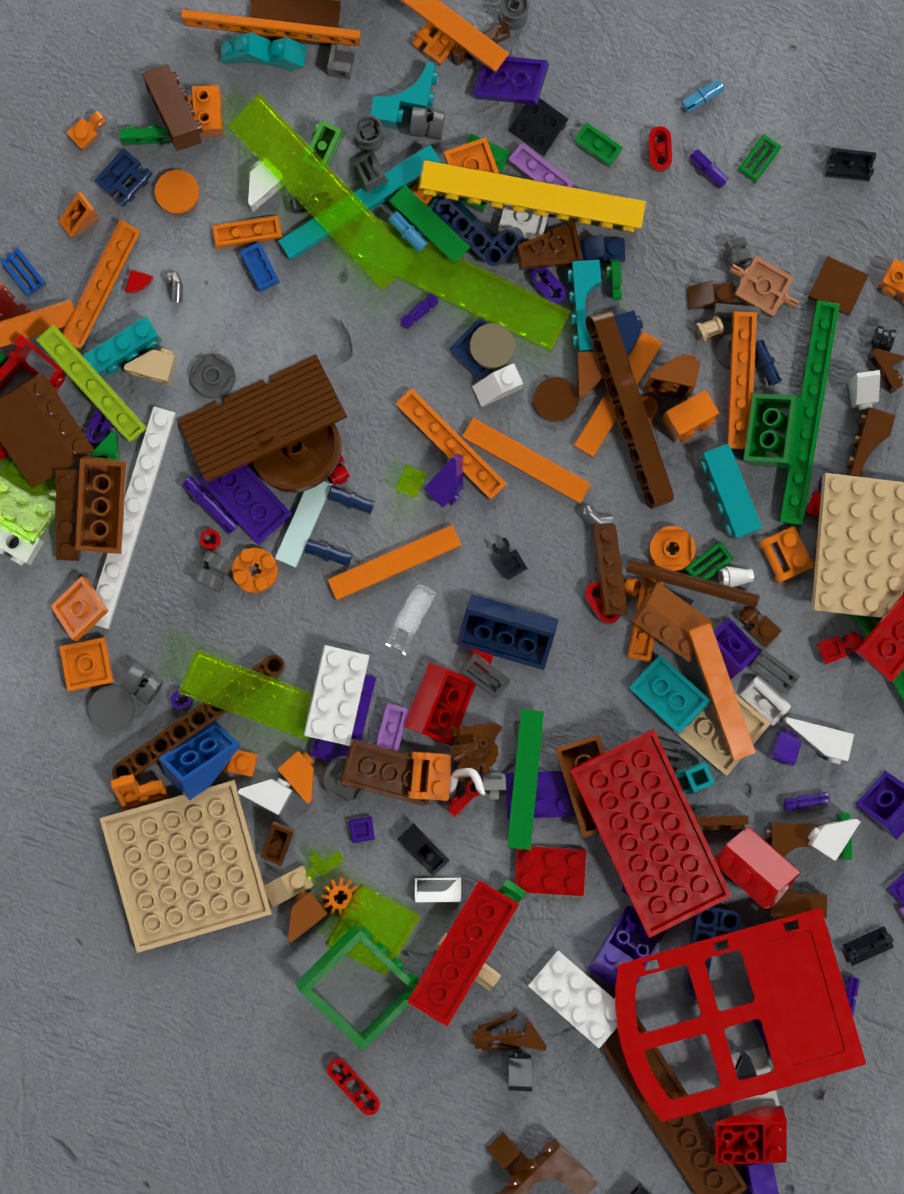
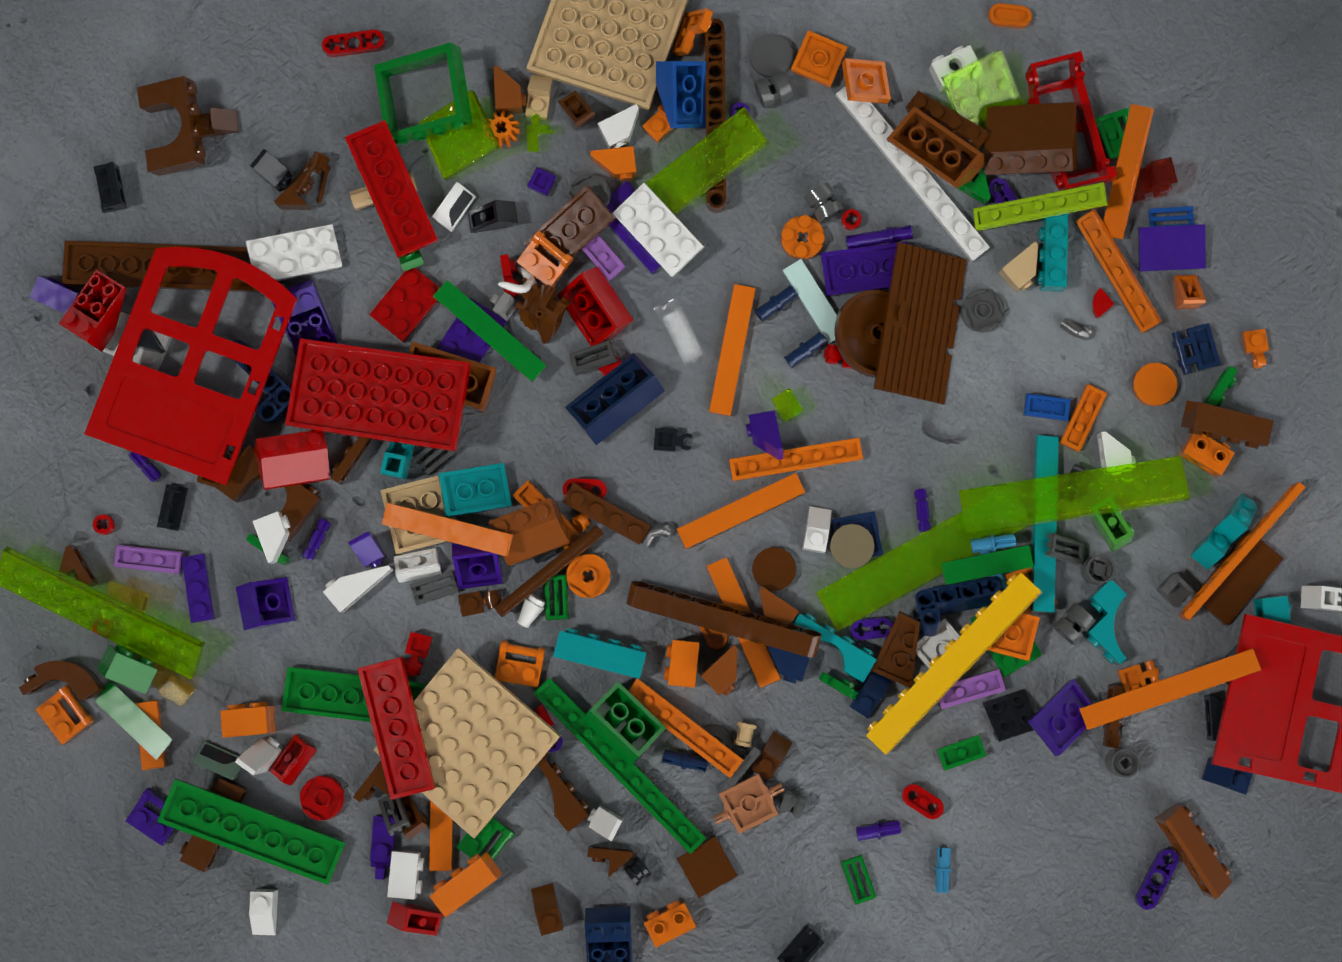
camera: 130 degrees right, 0 degrees up
none -> dark purple tile [1138,224,1206,272]

